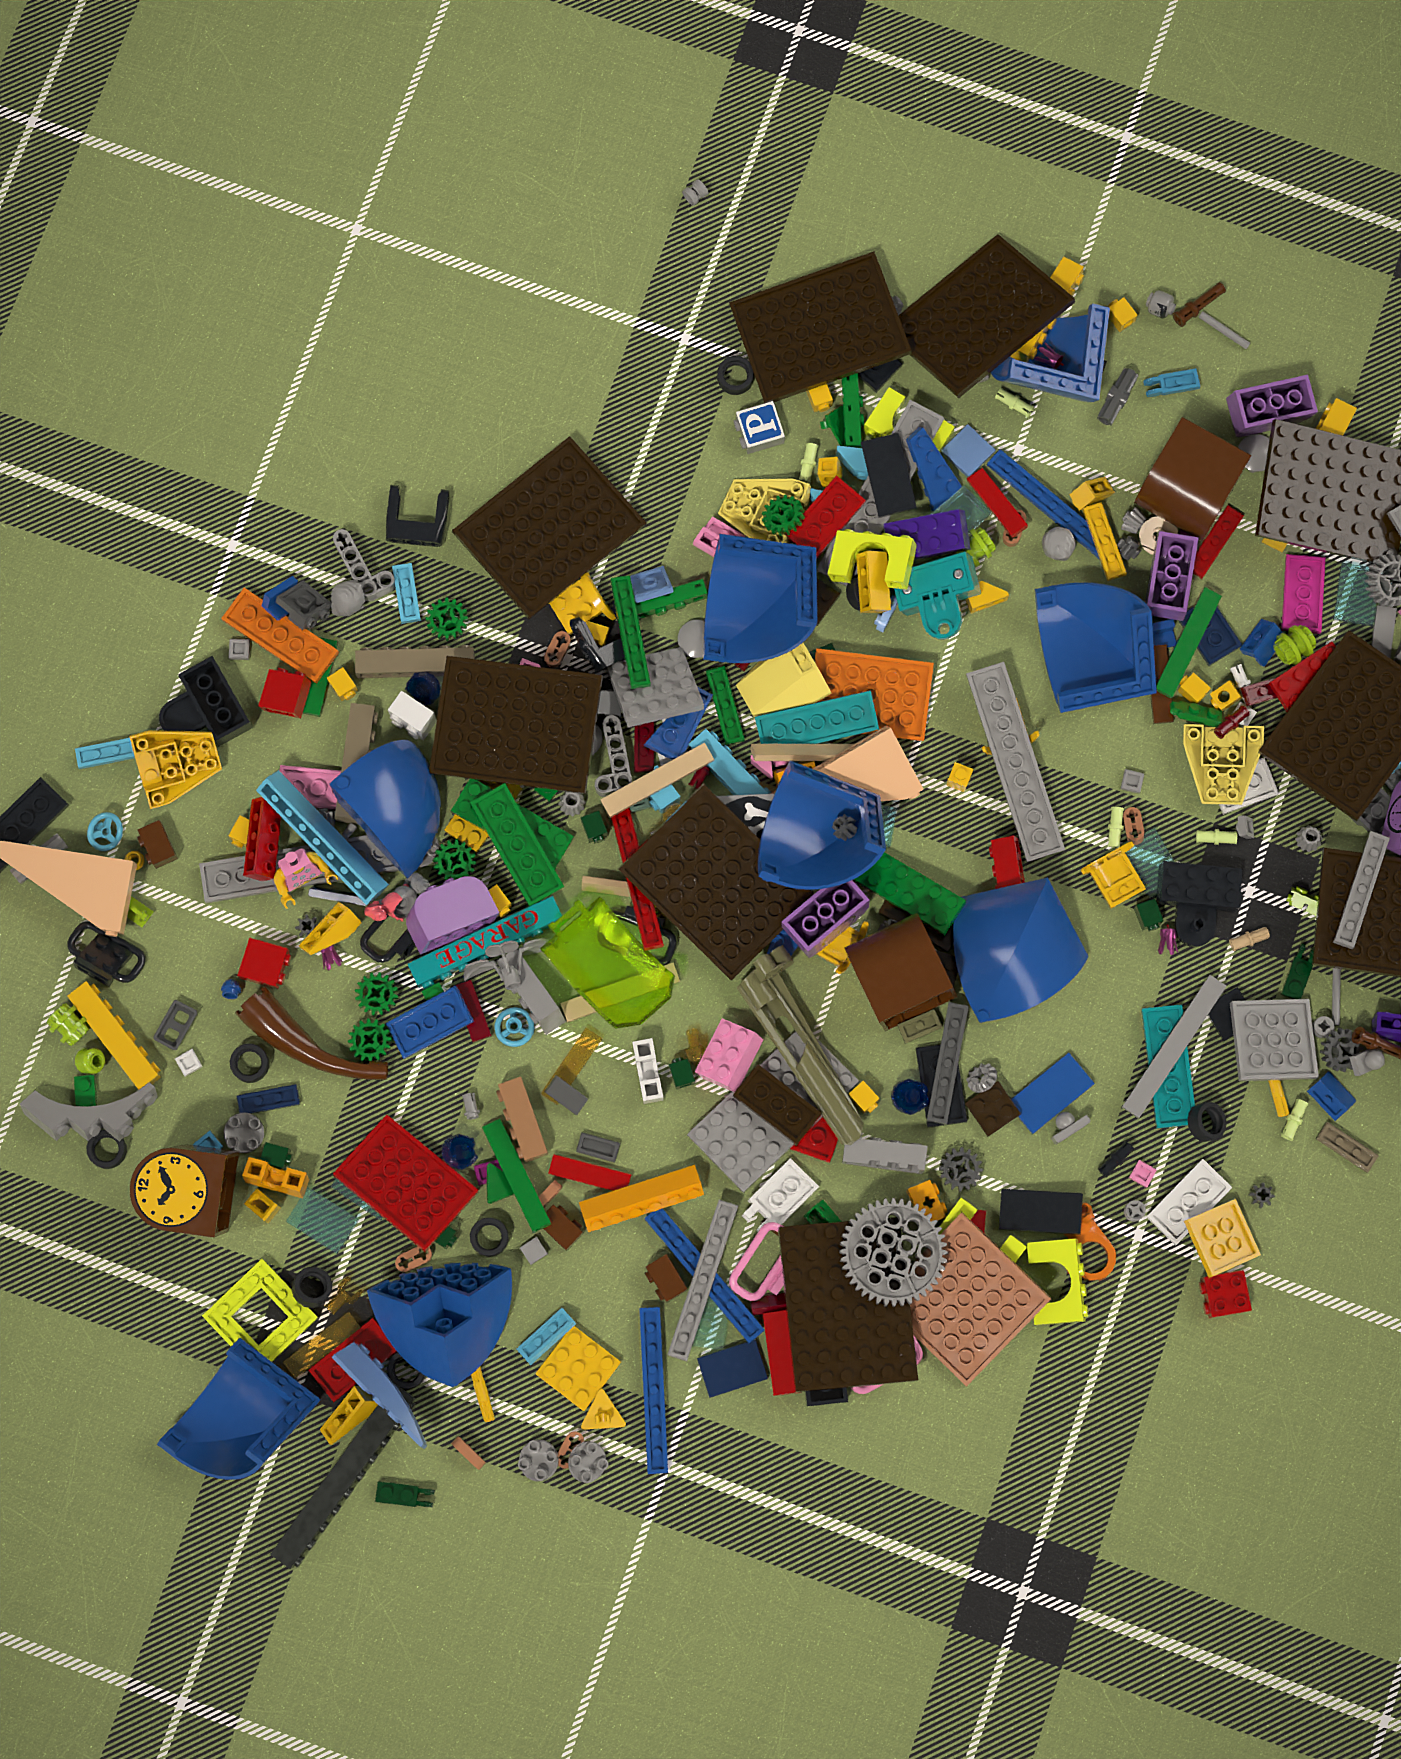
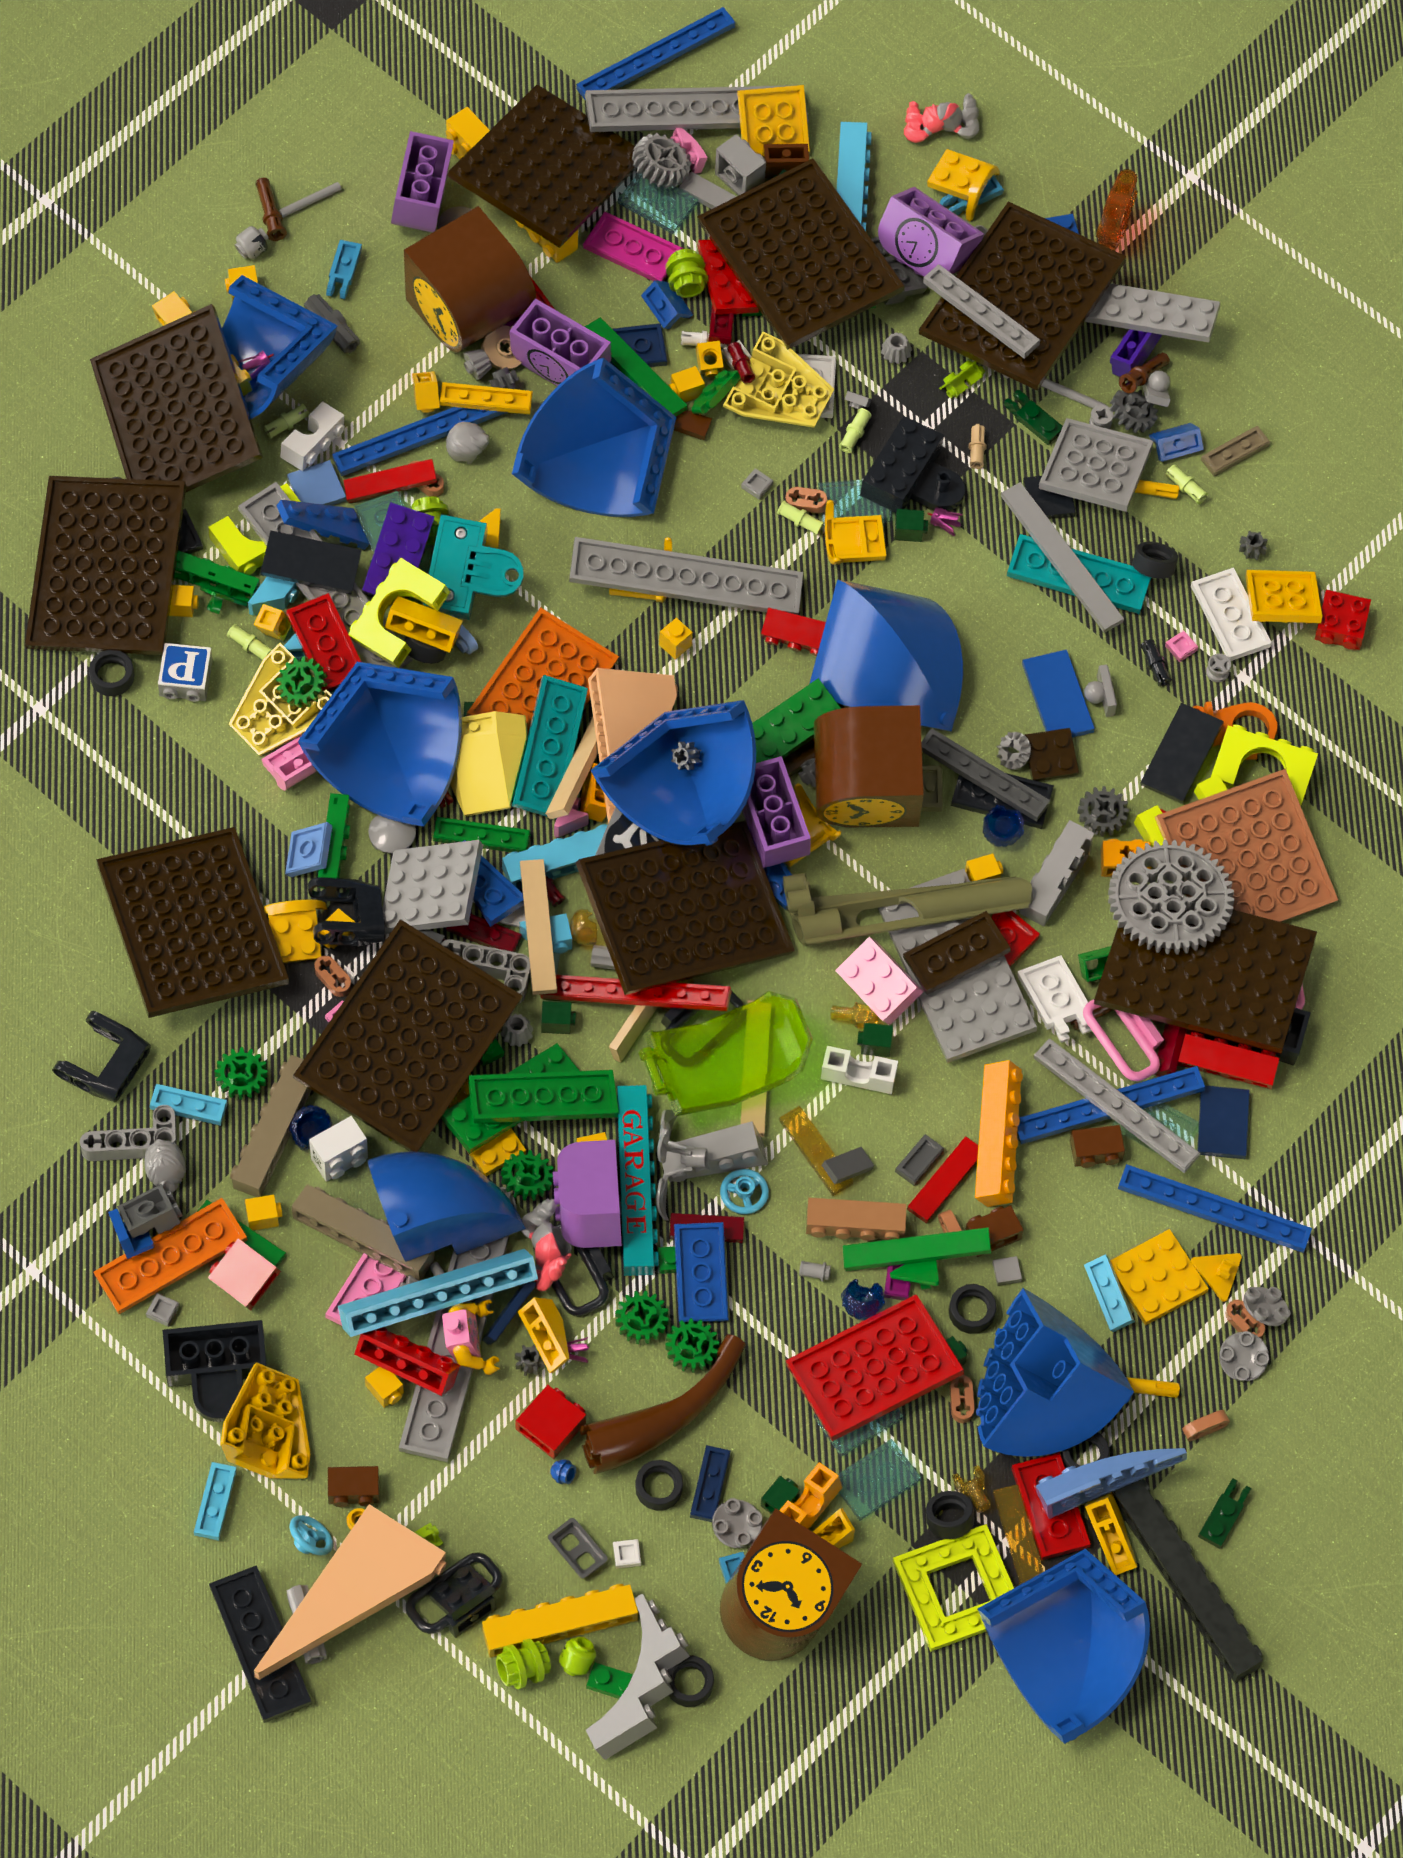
camera: 70 degrees left, 15 degrees down
green tile [610,575,651,689] -> none
none -> white arch [280,401,345,471]

